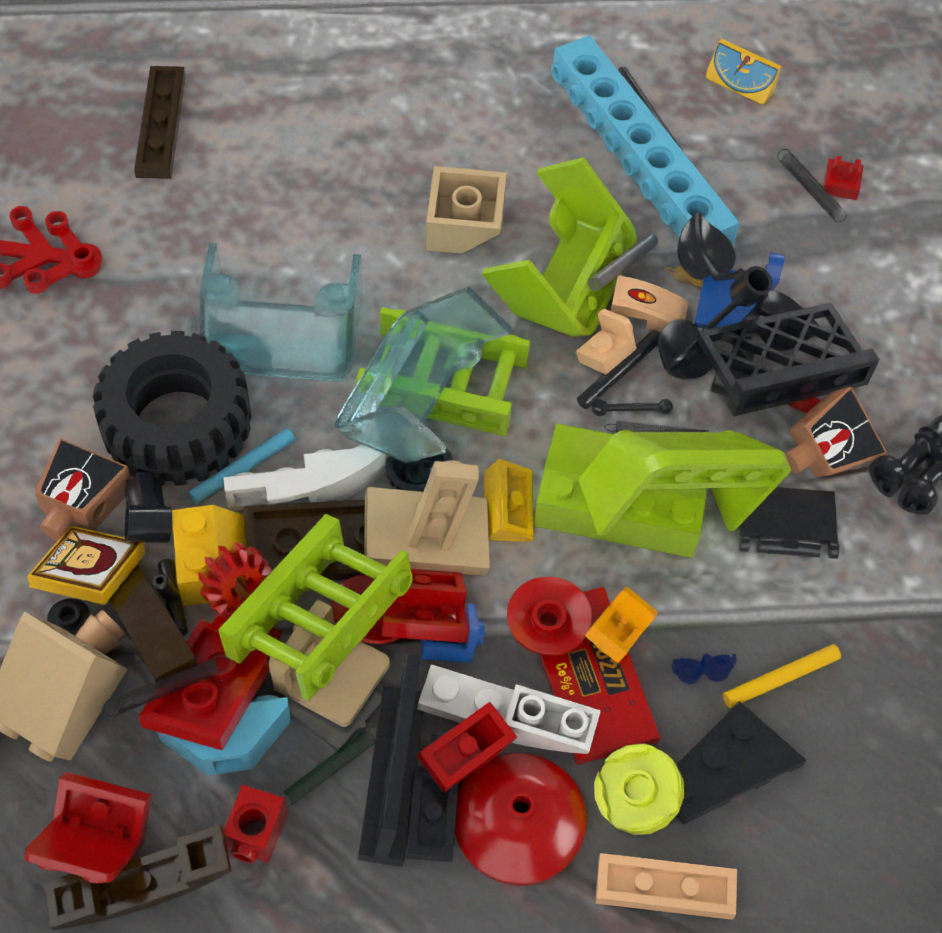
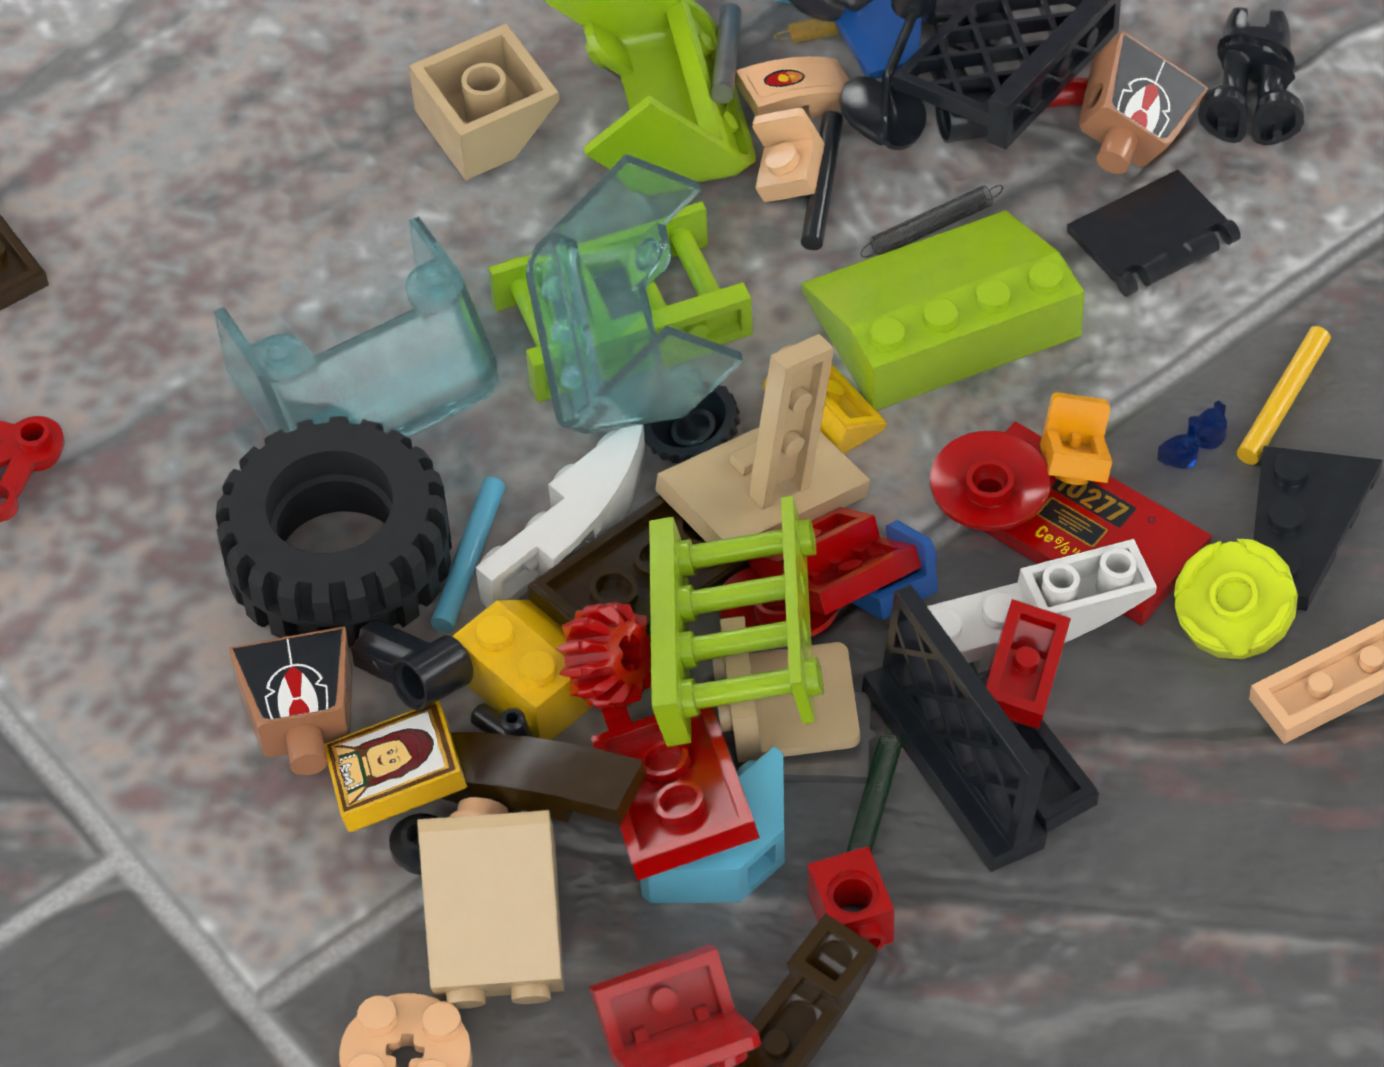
camera: 30 degrees left, 5 degrees down
black piece [103,655,230,717] -> none
red dish [454,753,587,886] -> none
lime windscreen [578,430,791,536] -> none
black hinge [592,399,673,416] -> none

